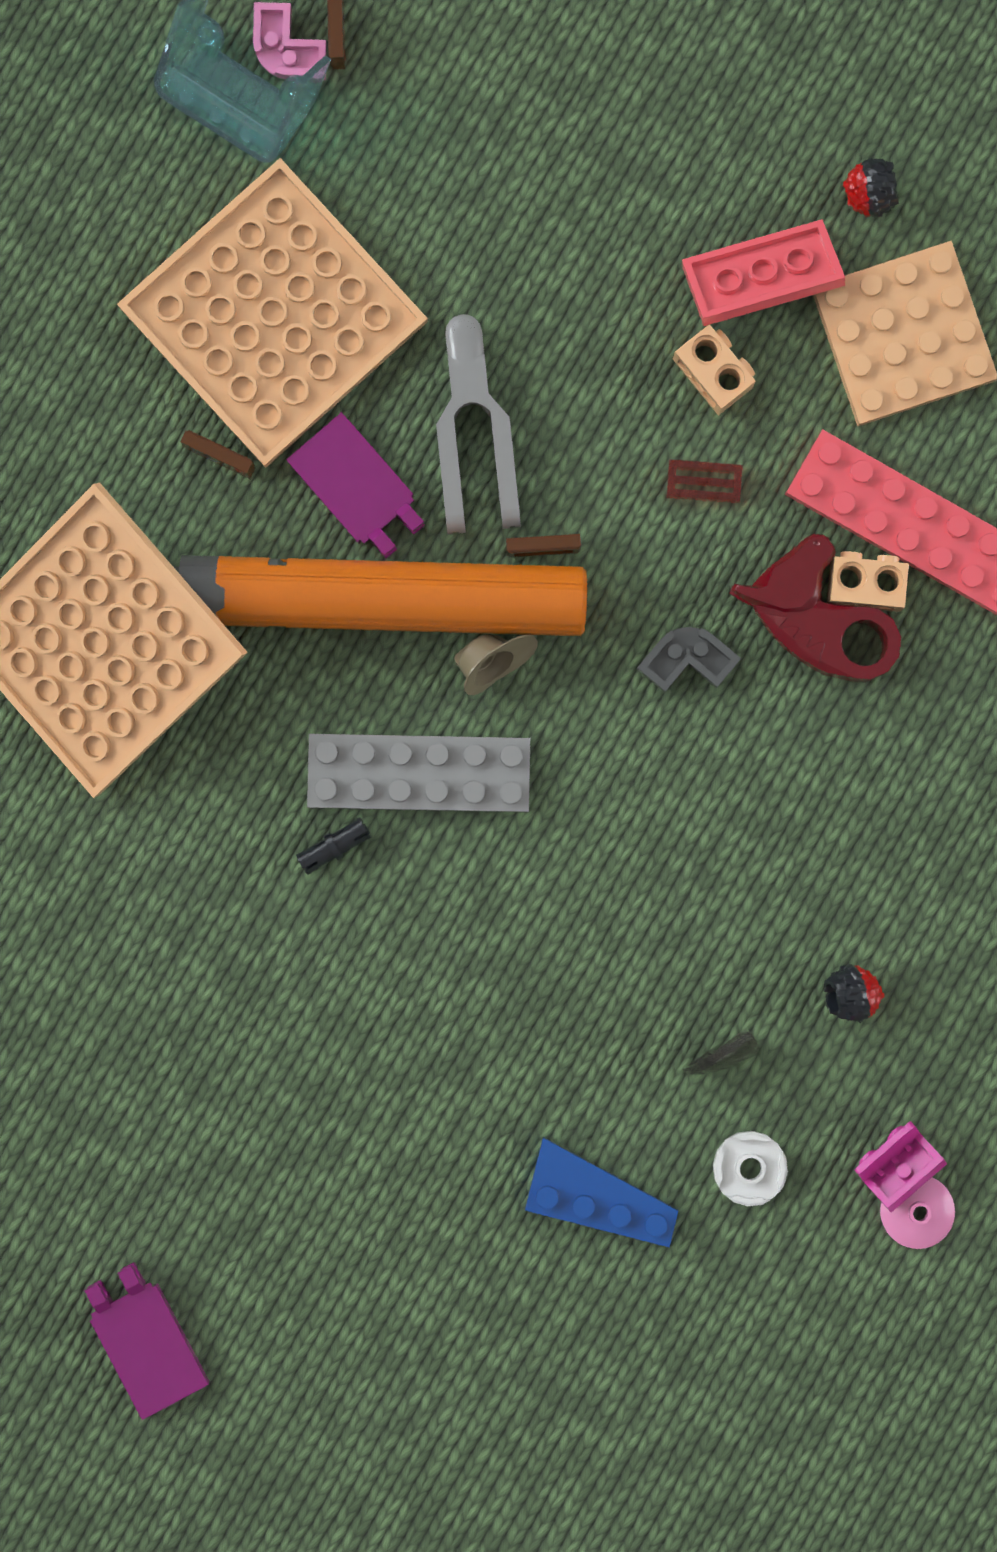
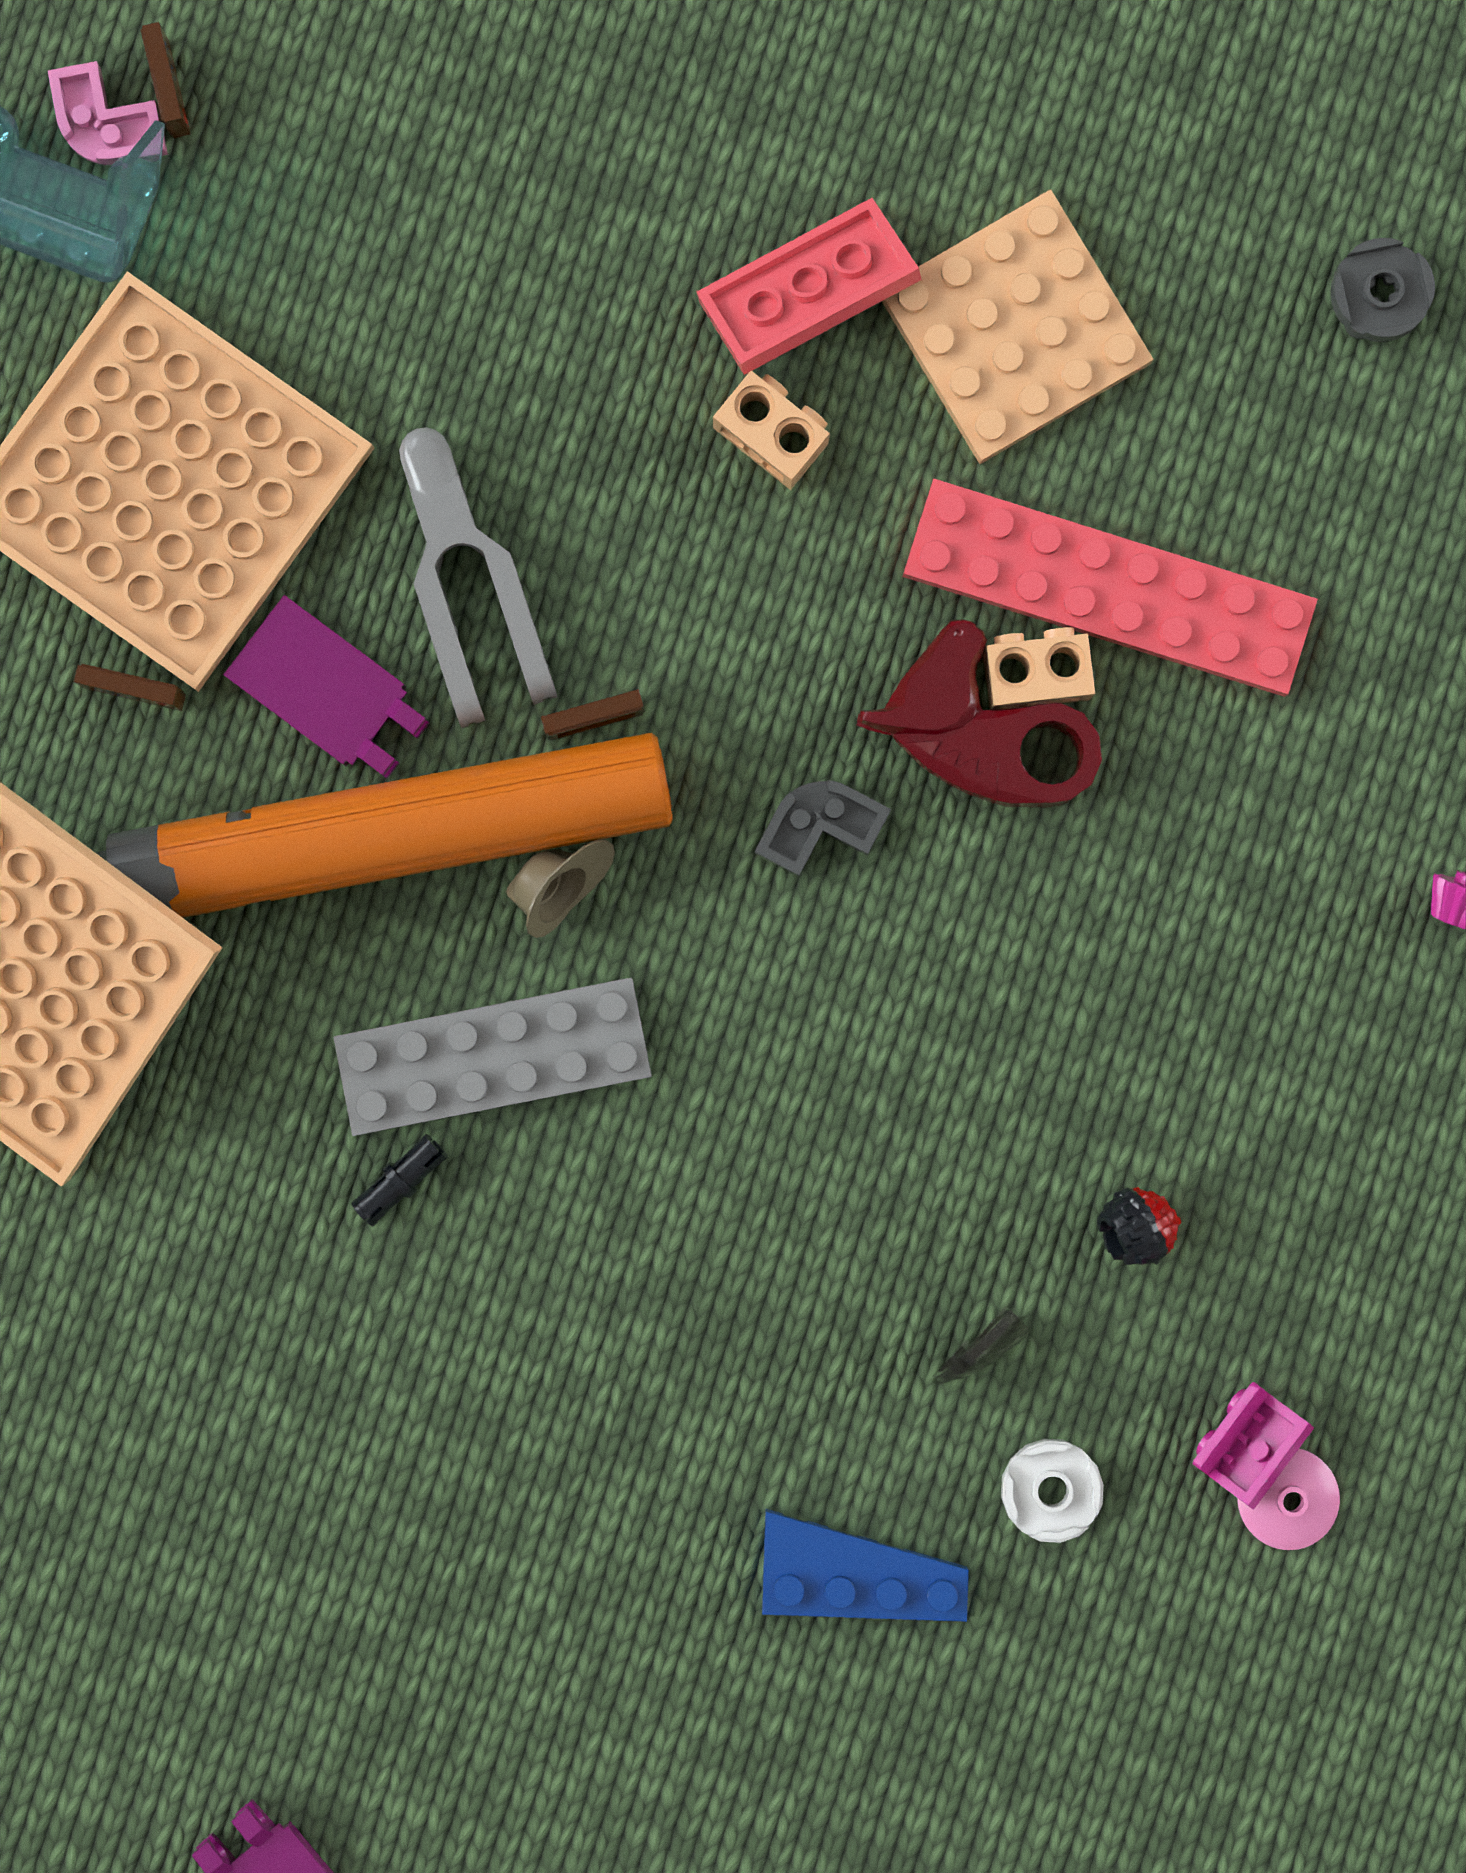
camera: 15 degrees left, 0 degrees up
clear red tile [666,459,743,503] -> none
black piece [843,157,899,218] -> none

